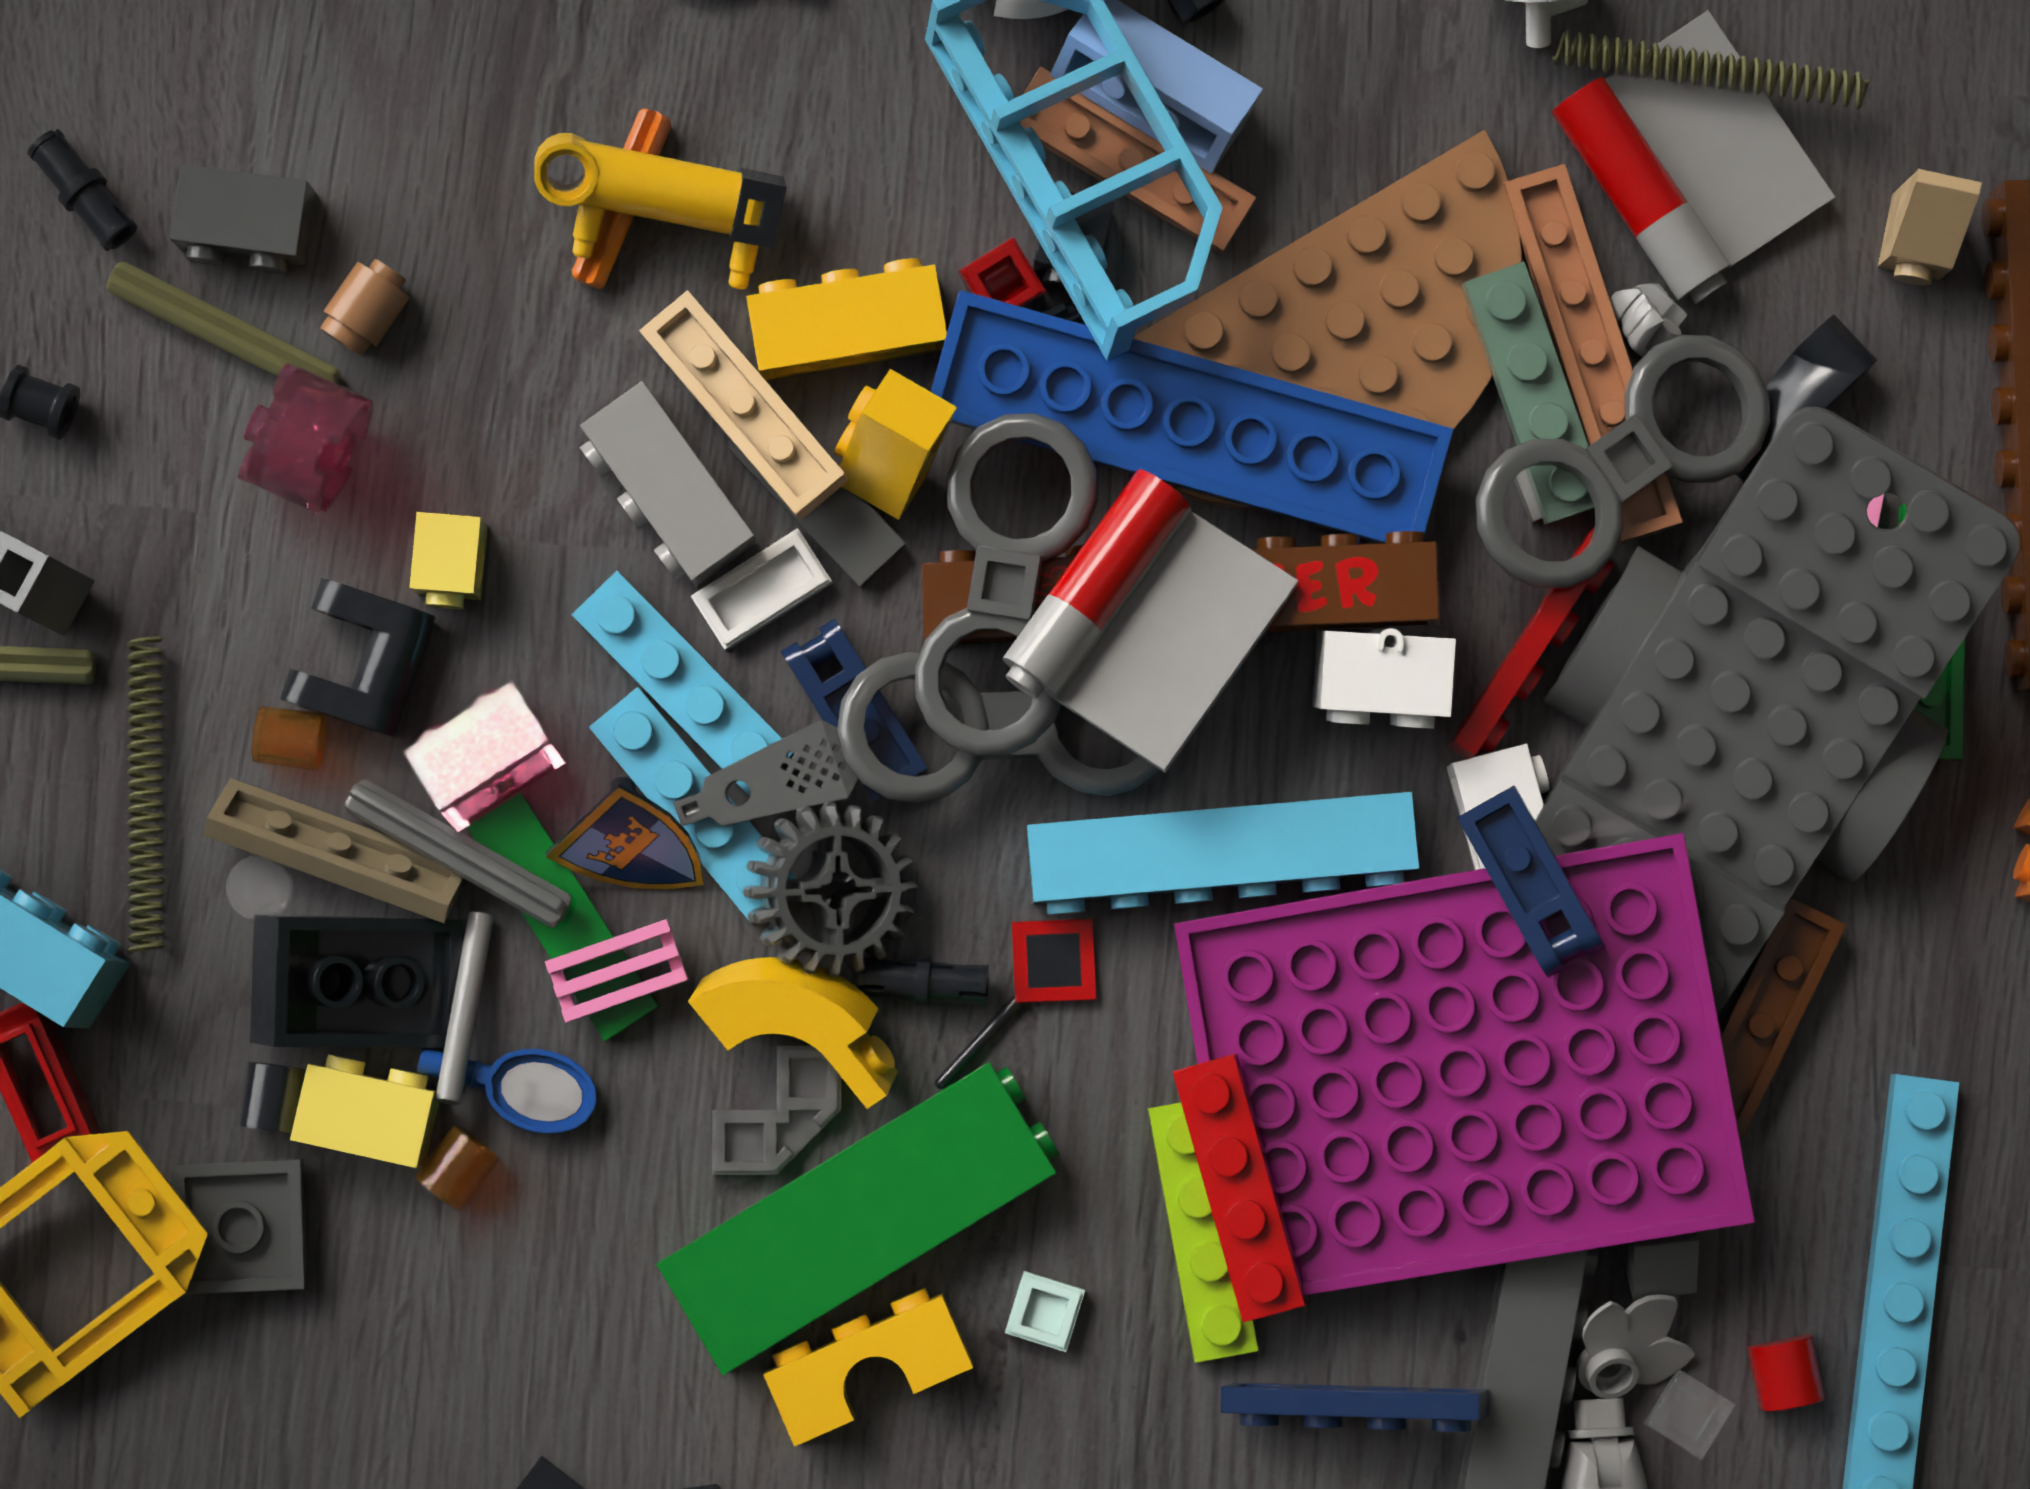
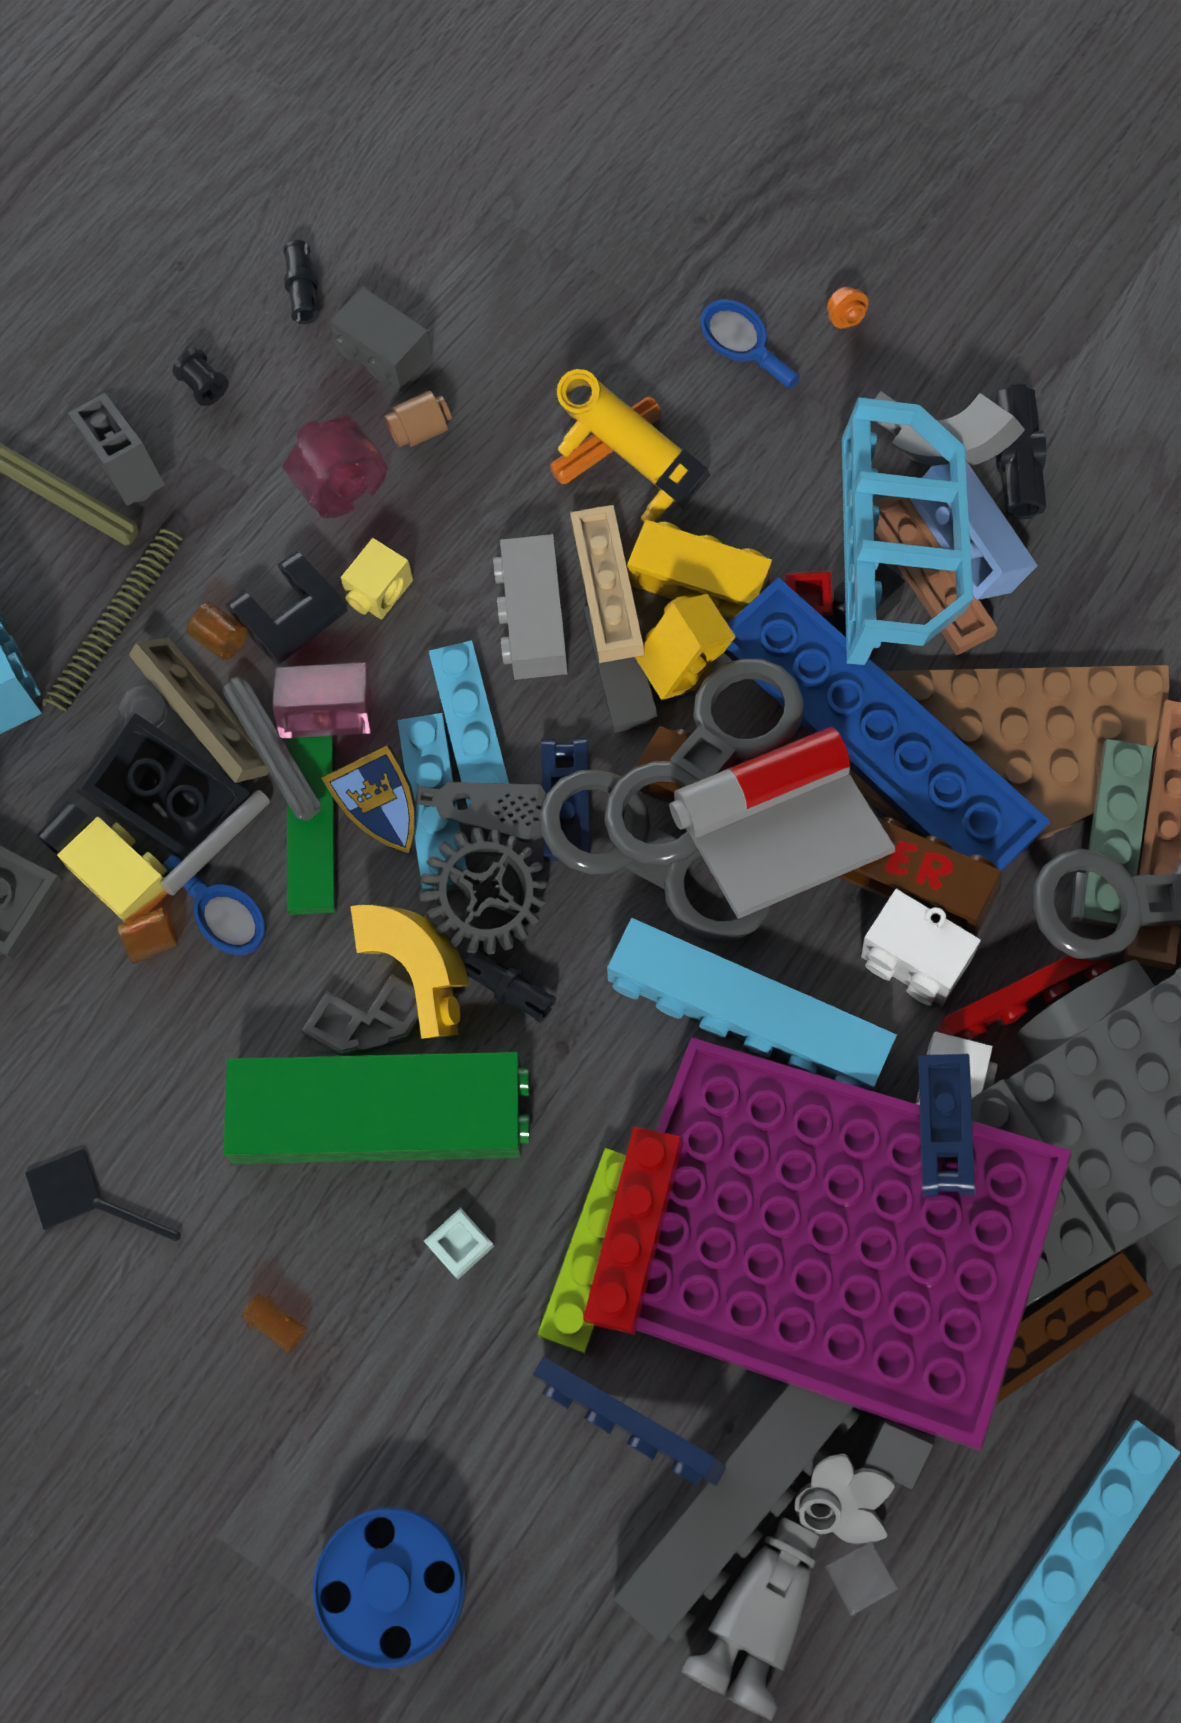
camera: 40 degrees right, 15 degrees down
olive axle [106,262,341,400] -> none
bright pink tile [545,919,689,1023] -> none
white tile [691,528,833,651] -> none
yellow arch [763,1288,973,1447] -> none
piece [935,919,1096,1089] -> none
red brick [1746,1334,1826,1411] -> none

